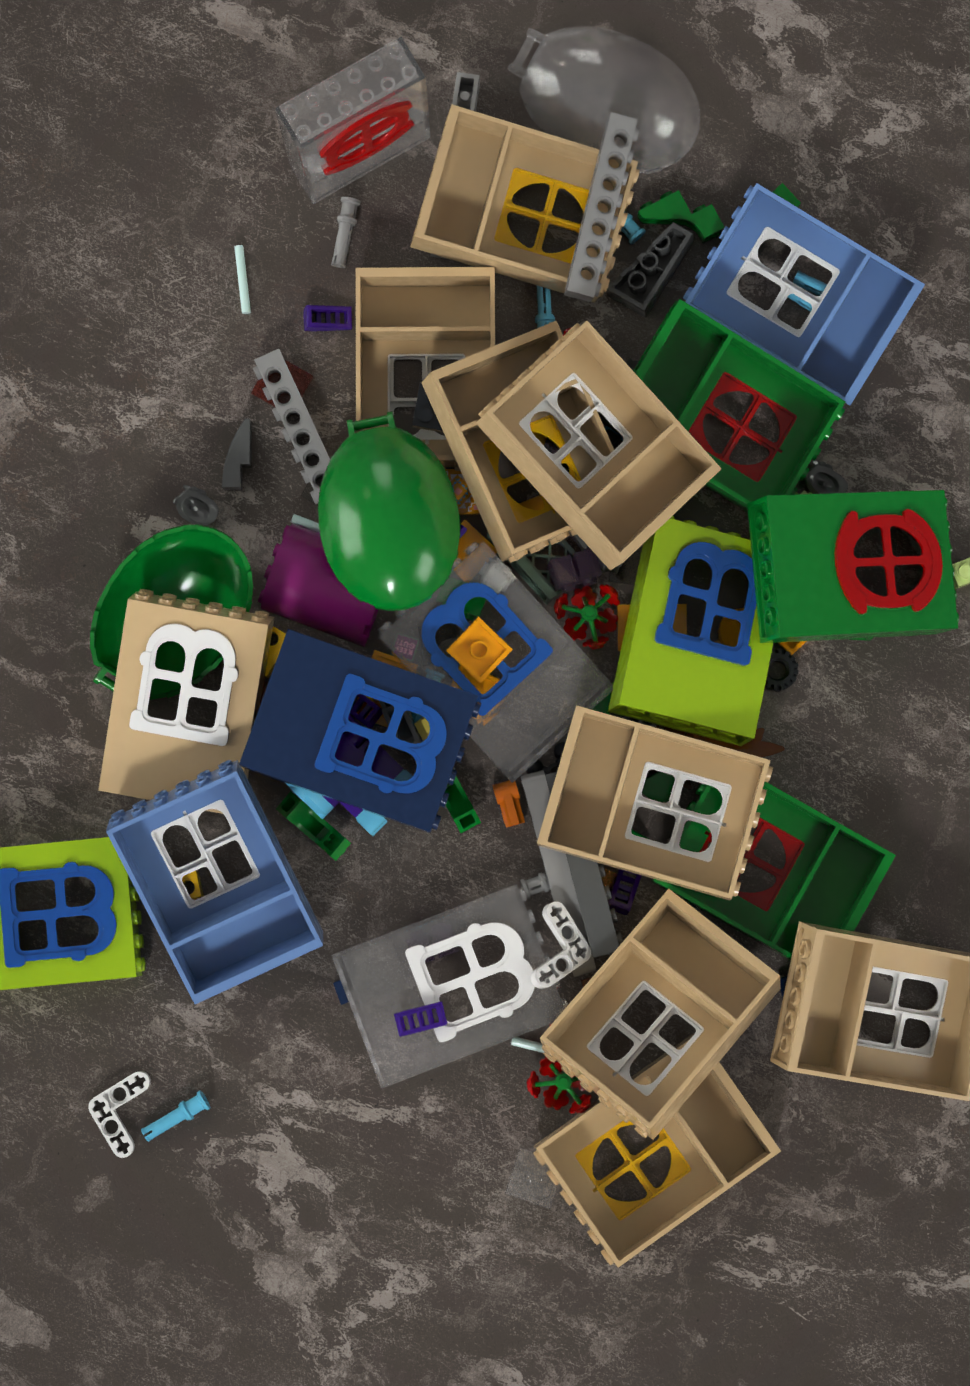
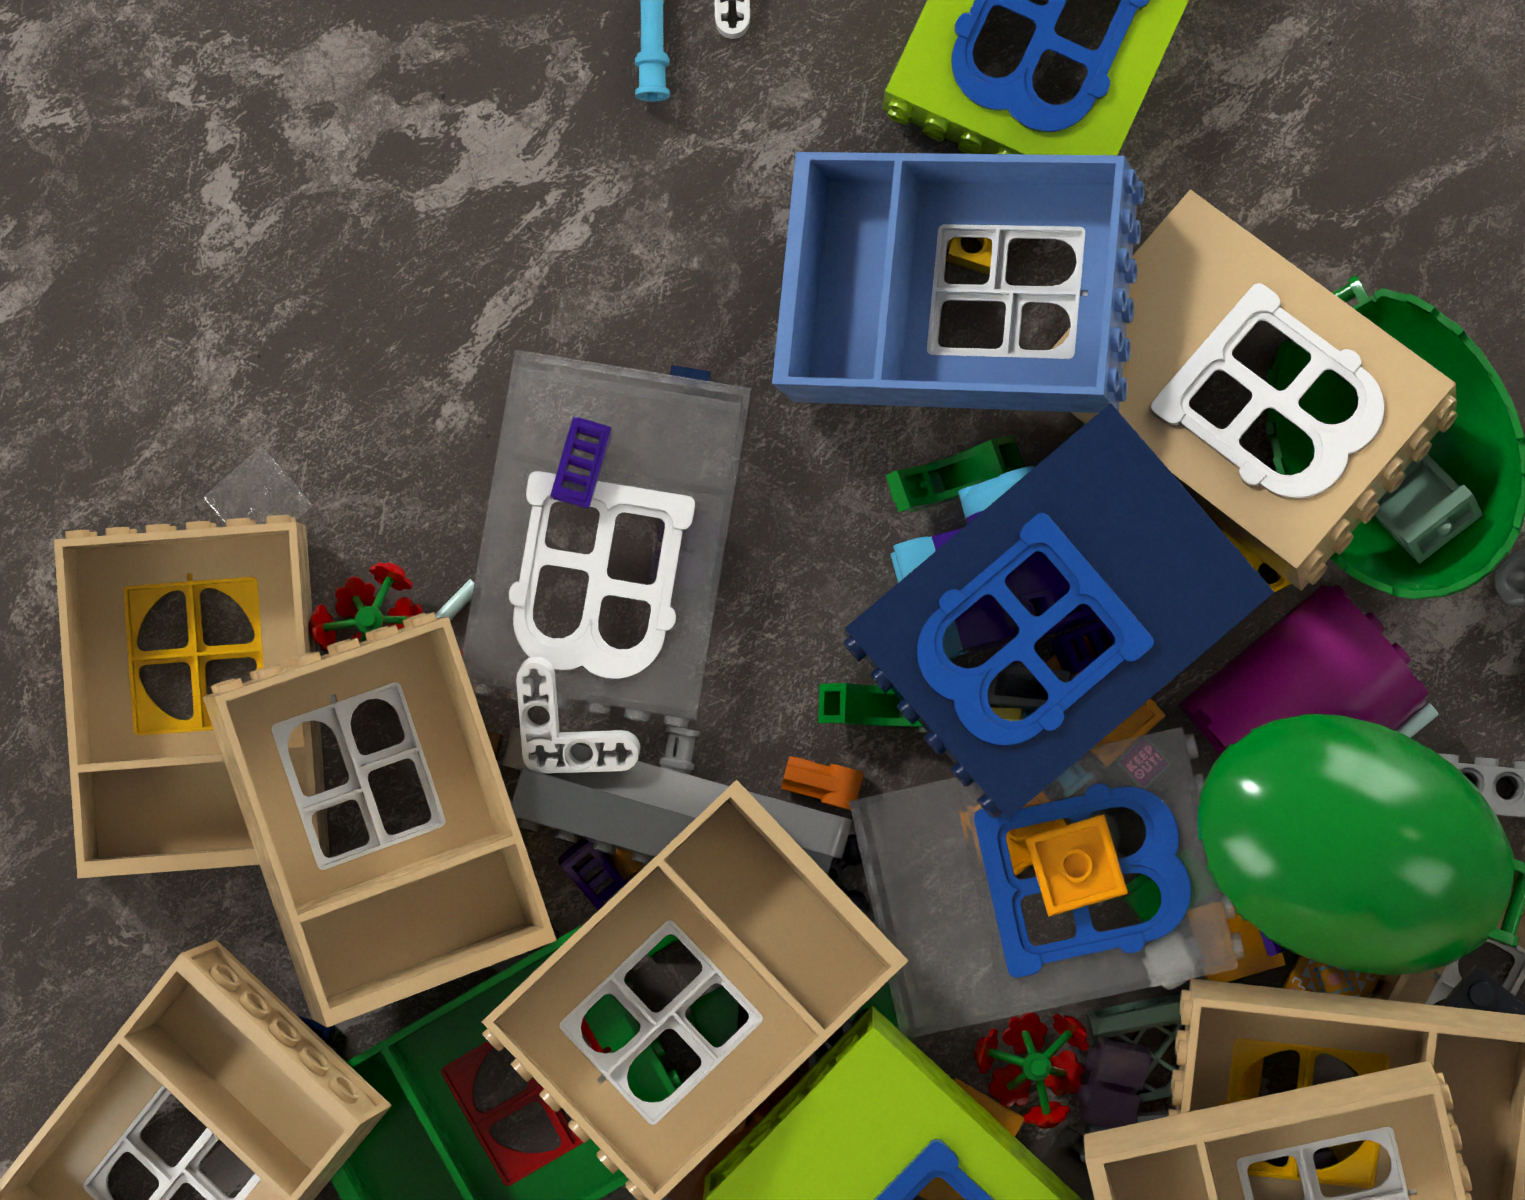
camera: 120 degrees right, 0 degrees up
none -> sand green panel [1374,454,1483,564]

